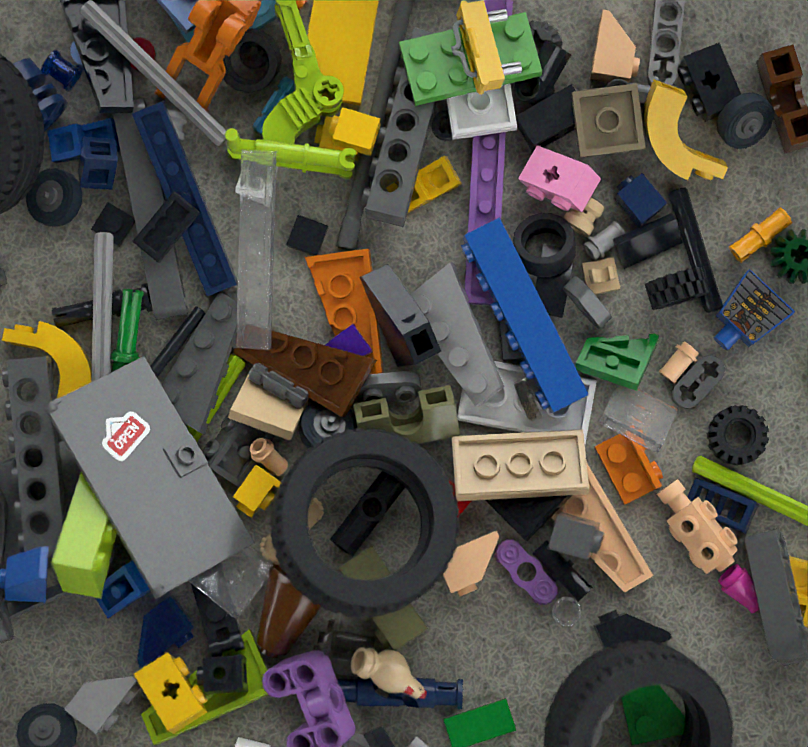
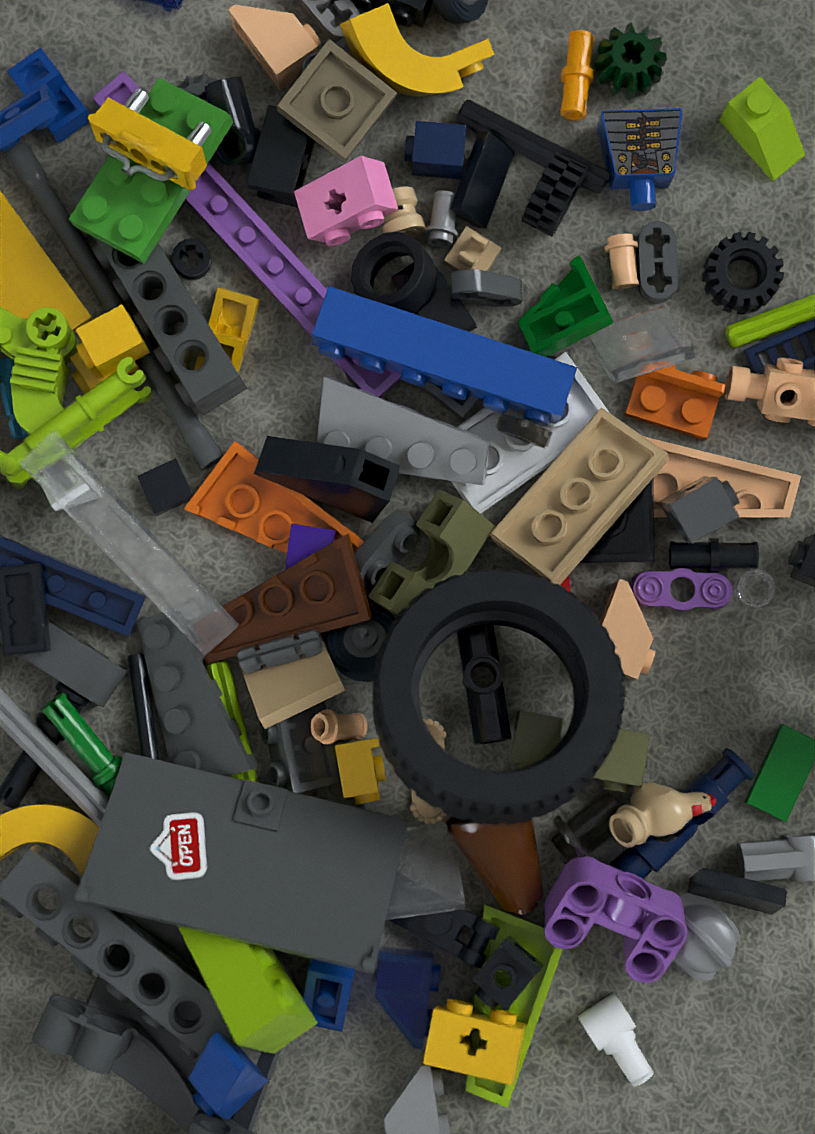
camera: 45 degrees left, 0 degrees up
white plate [446,84,517,140] -> none

